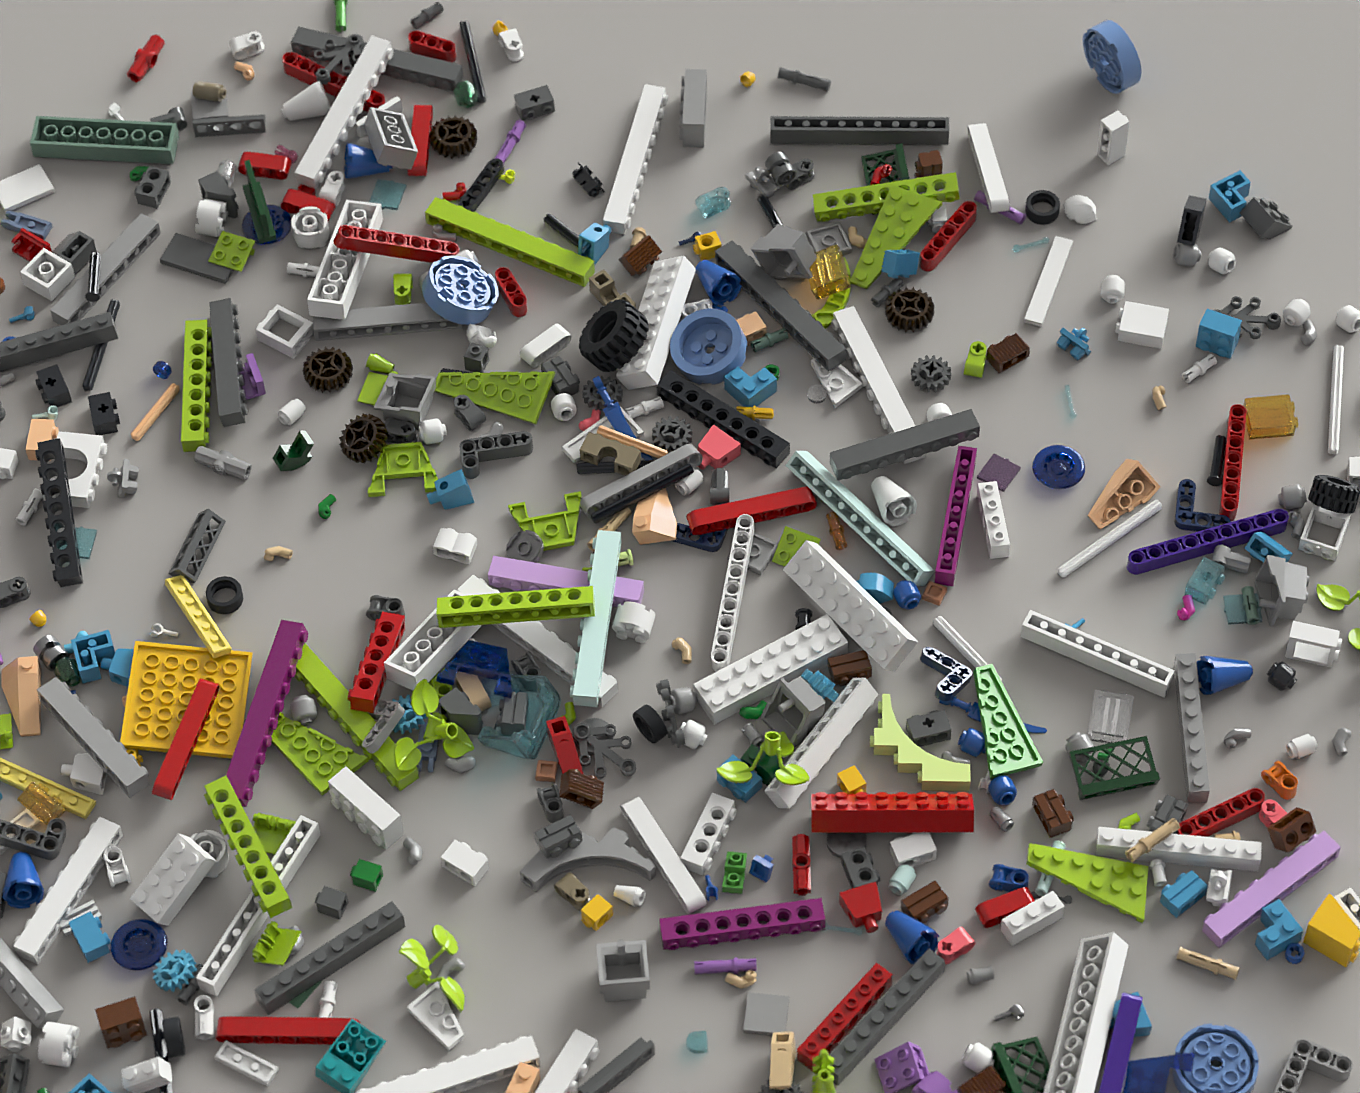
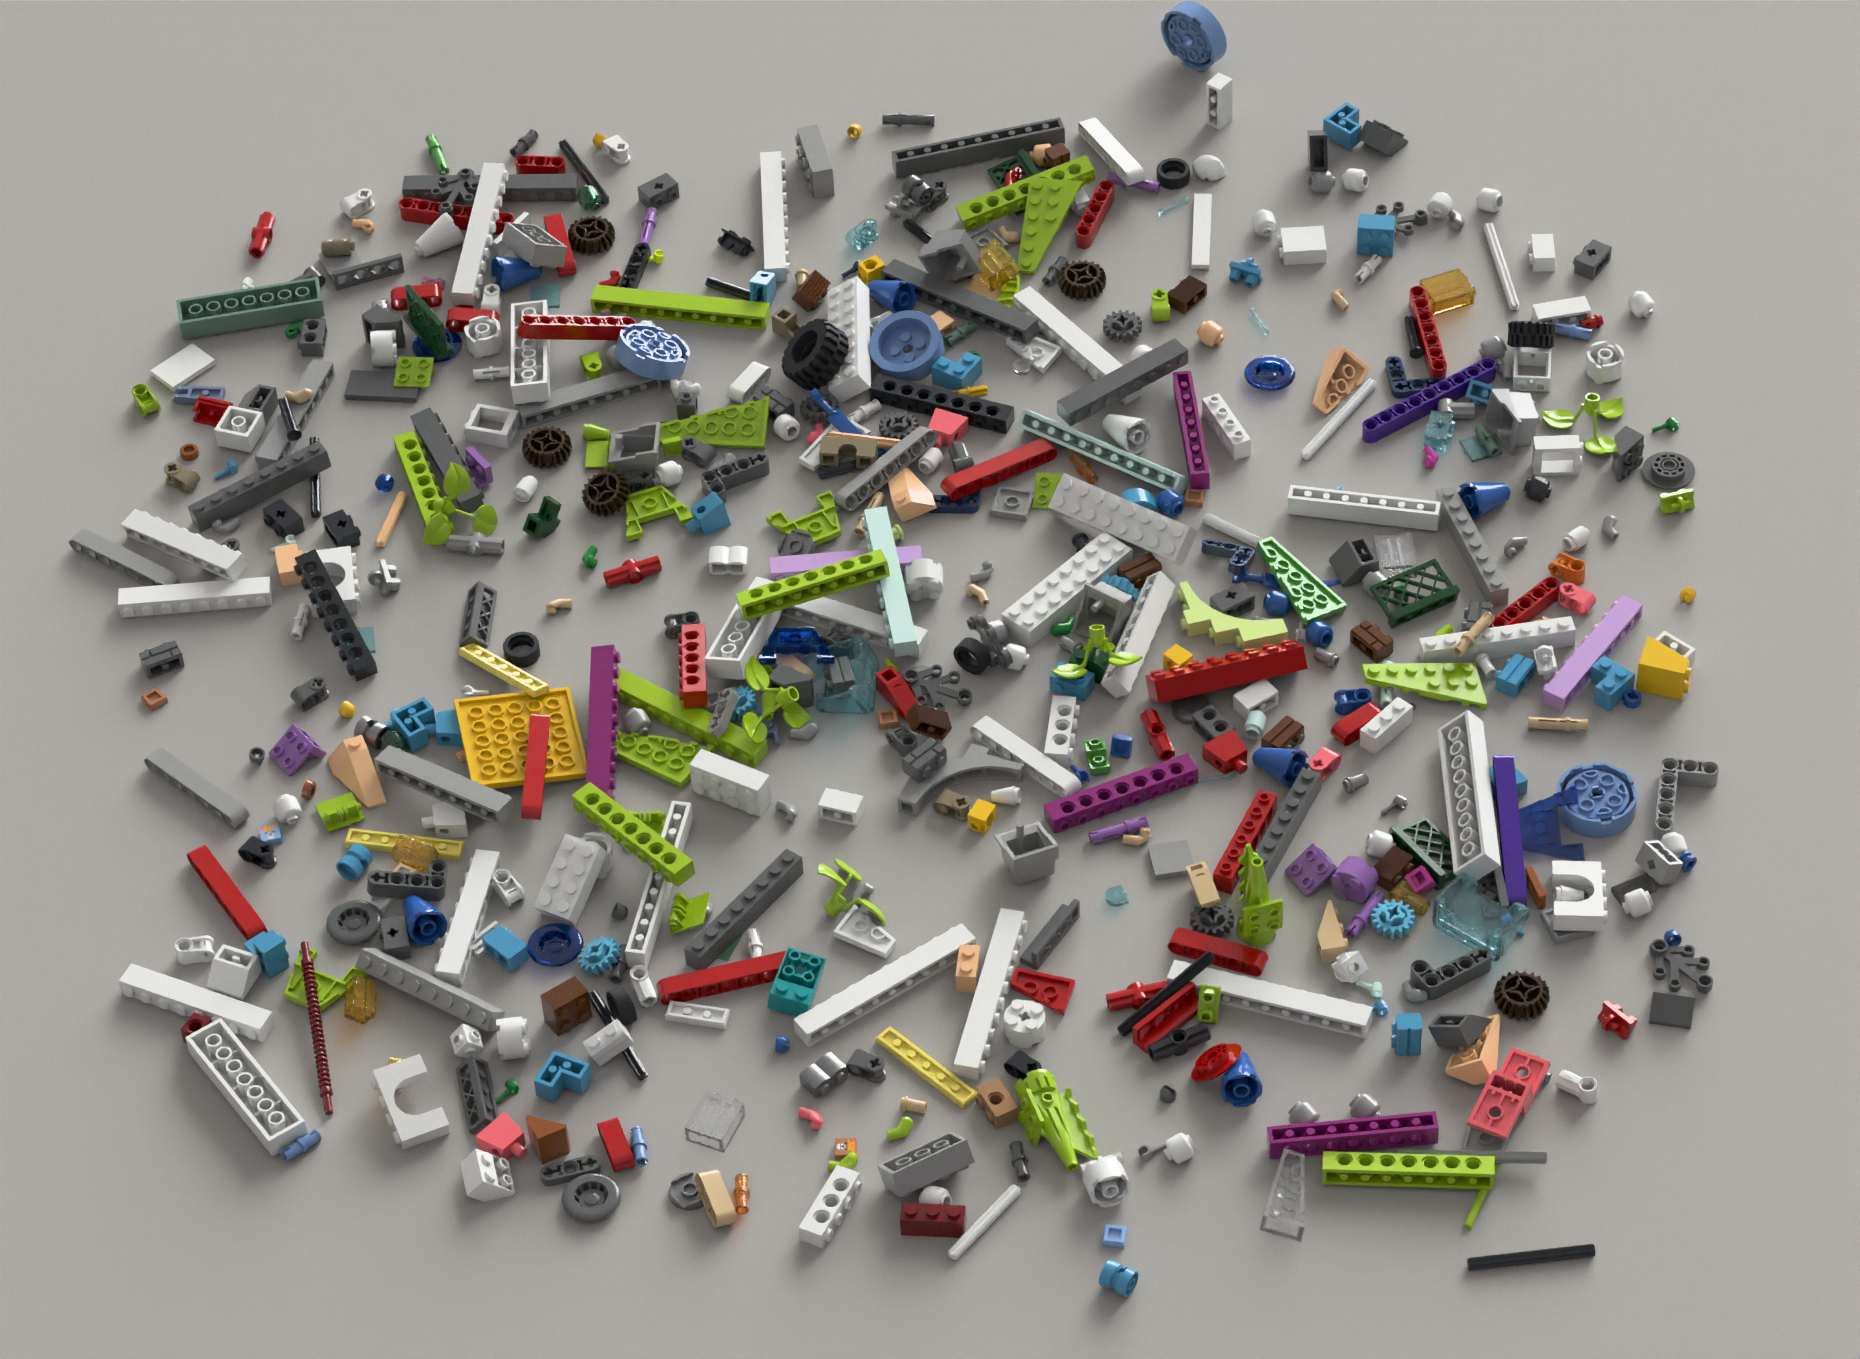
camera: 15 degrees left, 10 degrees down
dark grey brick [315,886,349,920] -> none
green brick [350,859,383,892] -> none
red beam [495,267,528,317] -> none
black axle [591,464,694,524] -> none
white beam [711,514,754,672] -> none
dark azure brick [881,249,920,278] -> none
clear purple piece [977,453,1021,492] -> none
reddish brown brick [1267,807,1317,853] -> none
none -> tan arm [285,388,313,404]
none -> lime plant [422,462,498,545]
none -> red piece [603,556,662,587]
none -> dark grey hinge [611,902,628,920]
none -> lime tile [662,436,682,457]
none -> light grey arm [970,561,994,583]
none -> light nougat head [1030,143,1051,167]
none -> light nougat head [1196,320,1225,347]
none -> dark grey slope [1329,536,1379,587]

